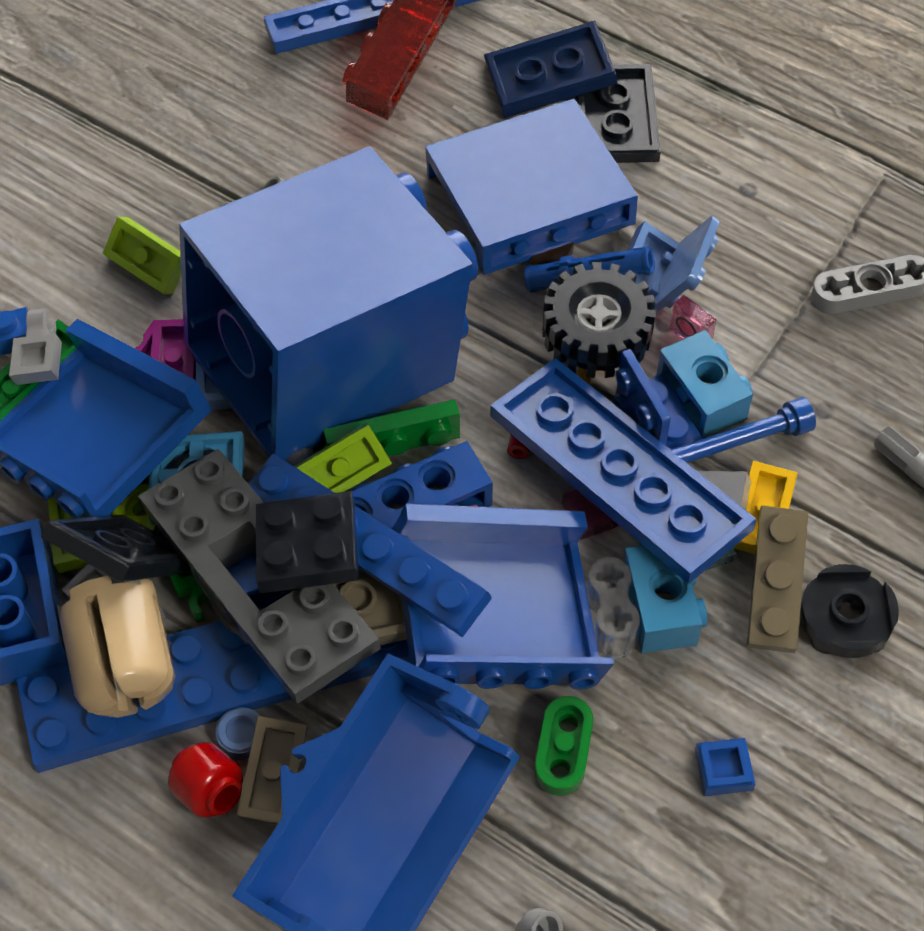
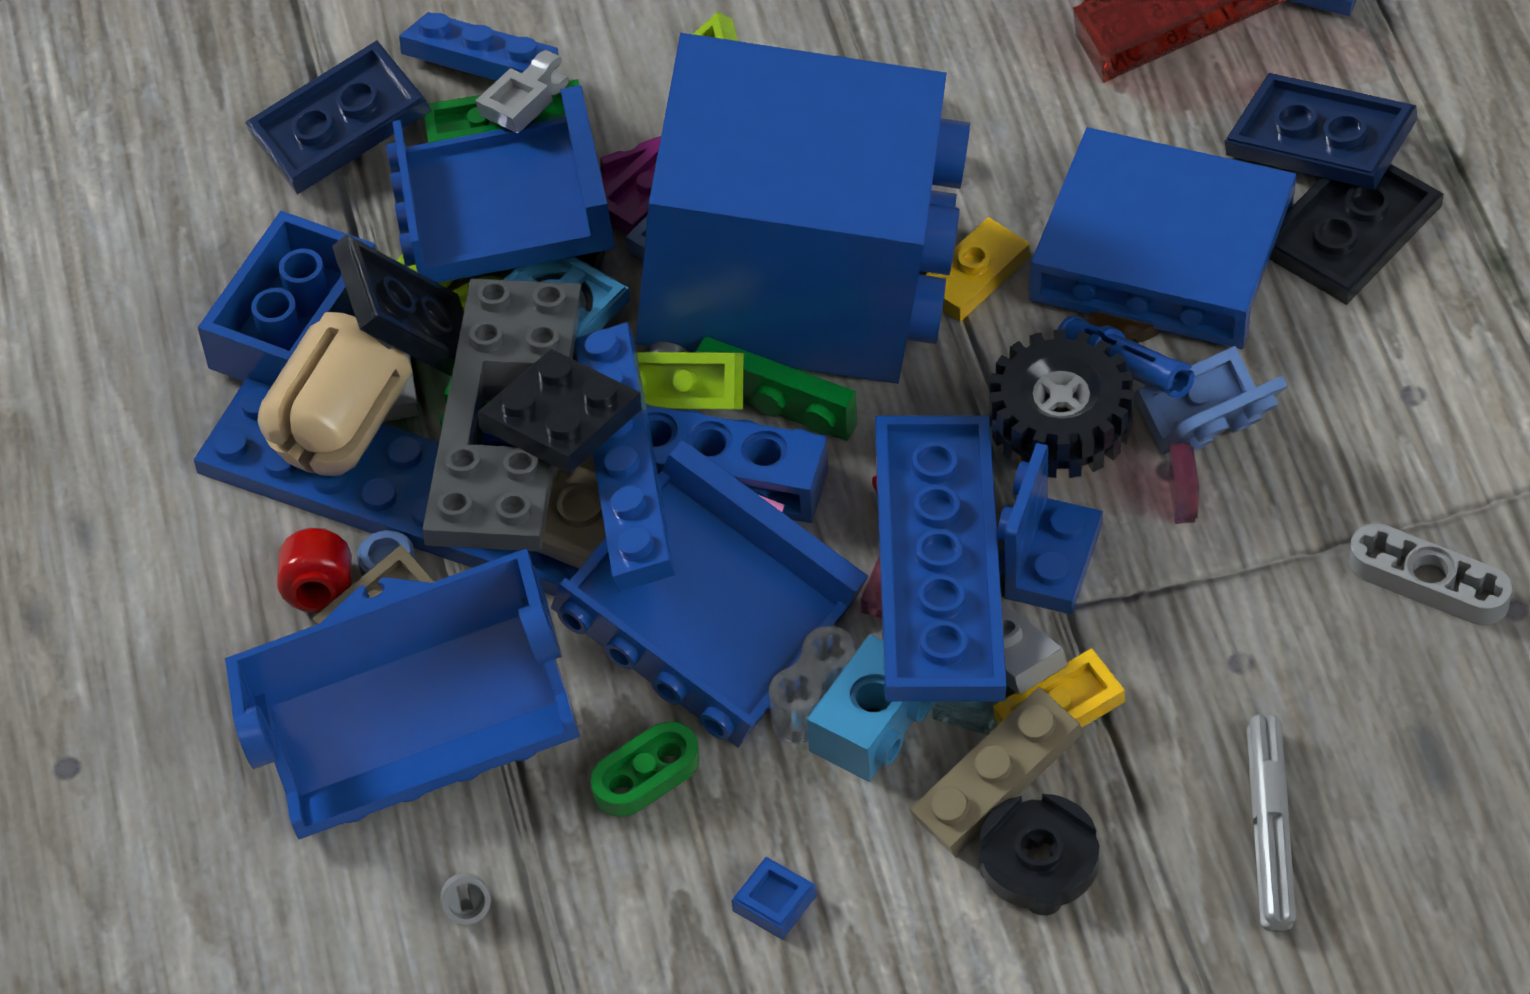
camera: 45 degrees right, 5 degrees down
dark azure brick [656,330,753,439] -> none
blue piece [671,397,816,463] -> none

